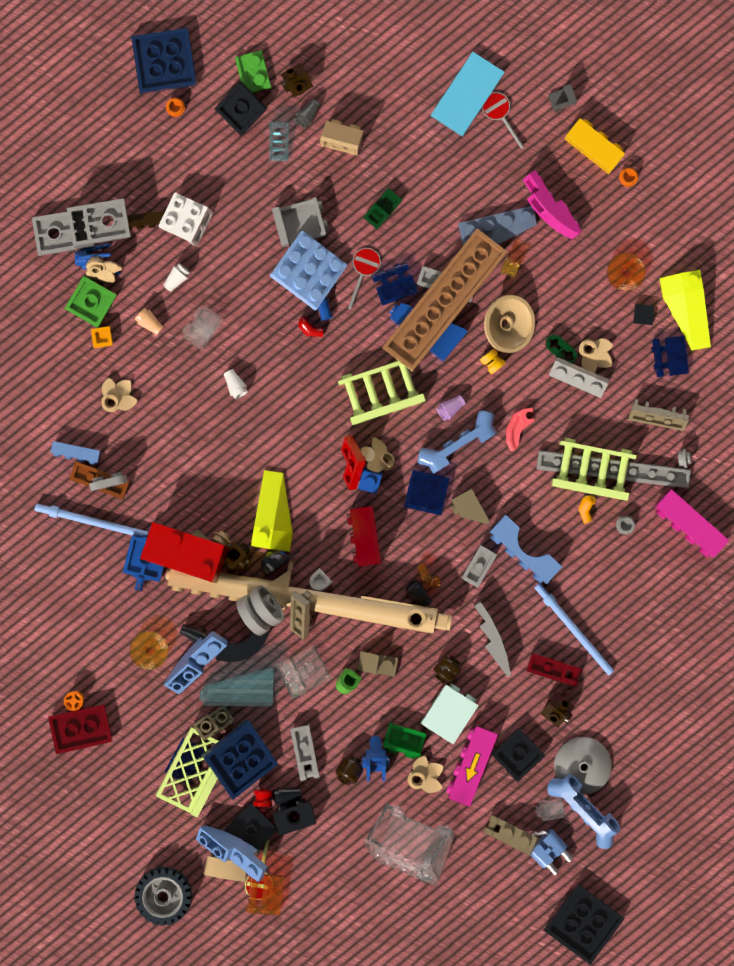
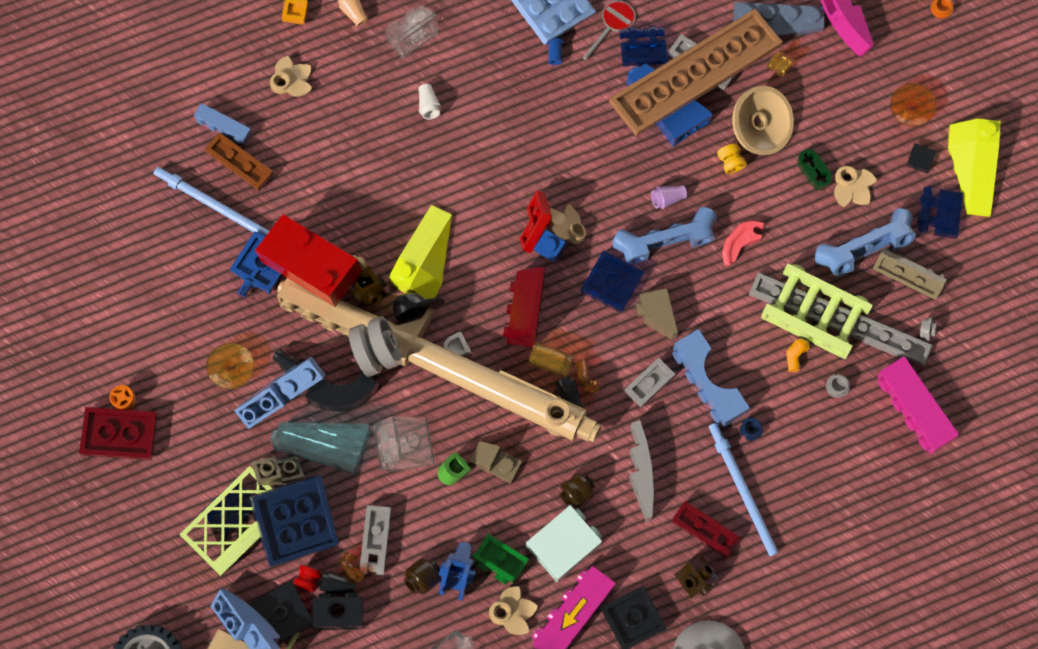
camera: 20 degrees right, 15 degrees down
light grey plate [89,472,128,491] -> none
dark tan plate [290,590,313,640] -> none
red arm [298,316,323,337] -> none
yellowish green fence [338,359,425,426] -> none
plate [549,357,609,398] -> none
none -> clear orange arm [339,552,364,582]
none -> clear yellow piece [528,342,574,377]
none -> dark blue plate [739,418,763,441]
none -> medium blue plate [815,208,916,277]

